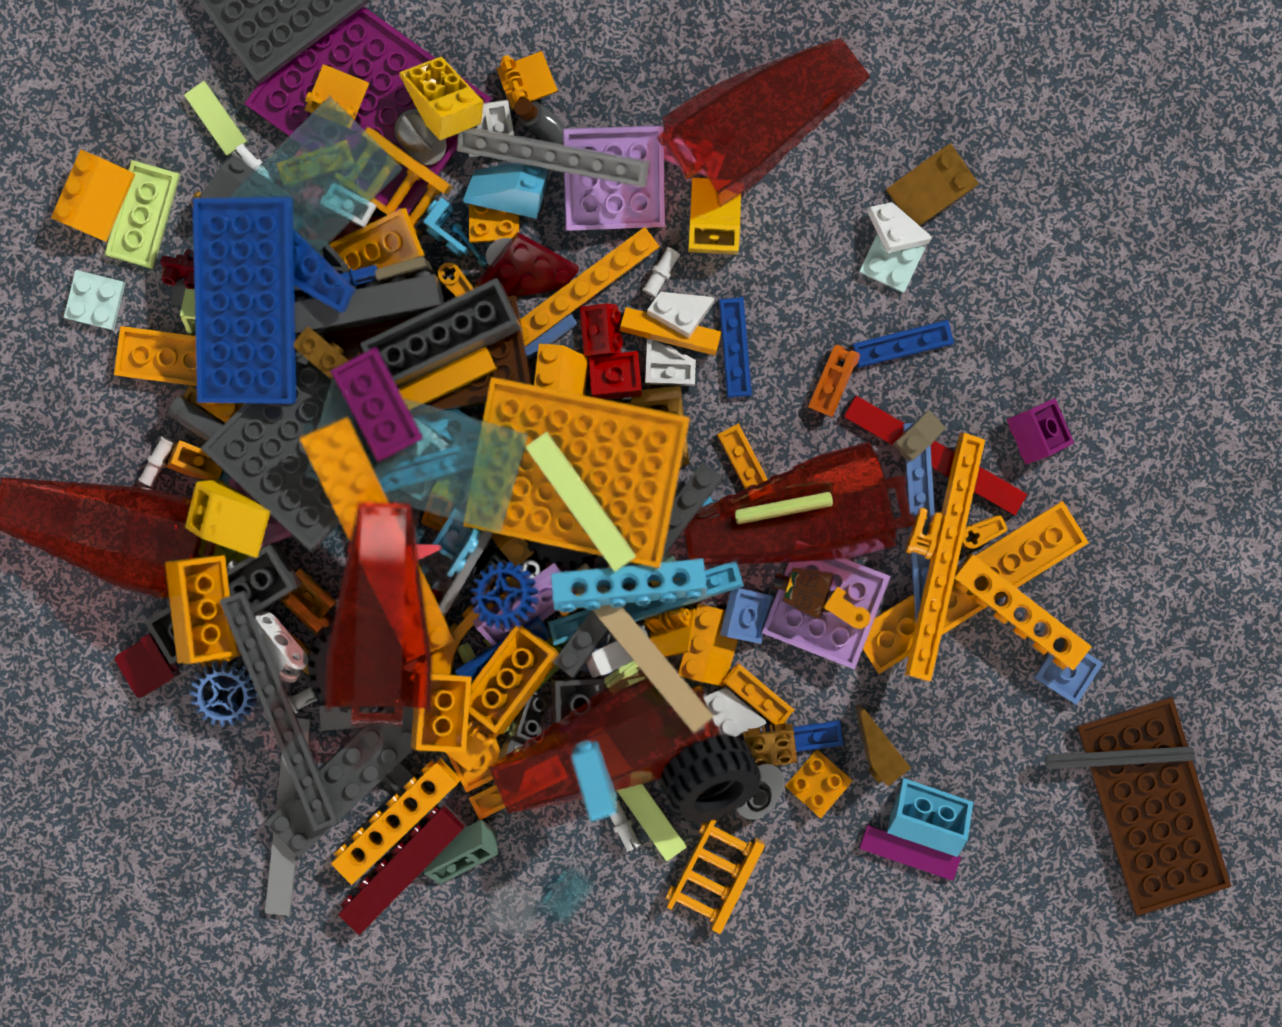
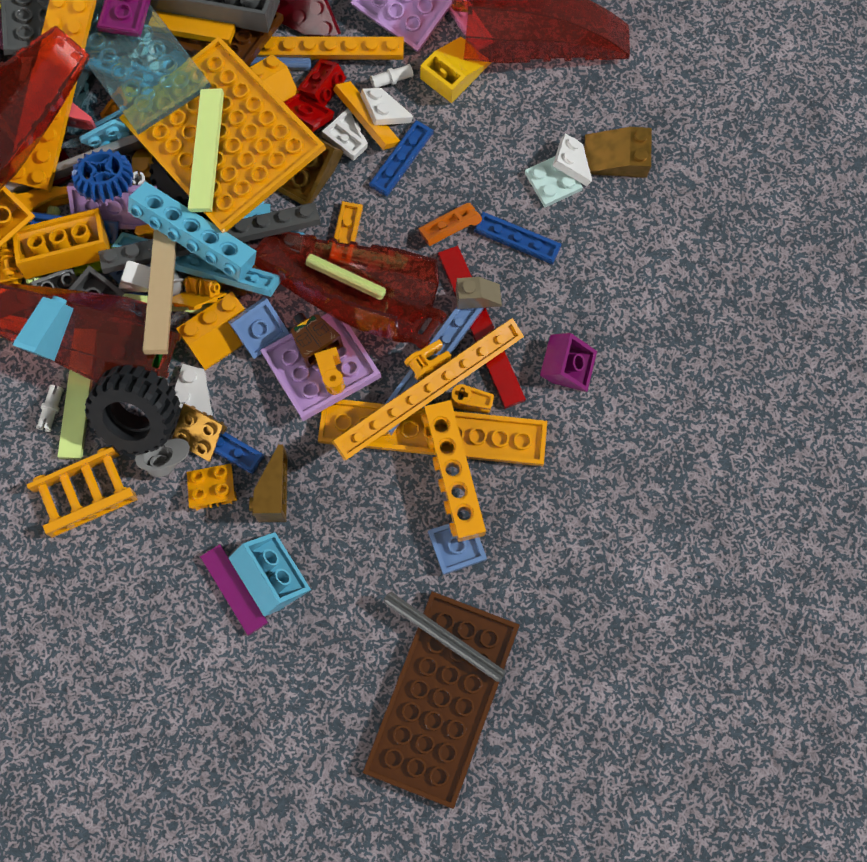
camera: 35 degrees right, 15 degrees down
light orange tile [722,663,795,725] -> none

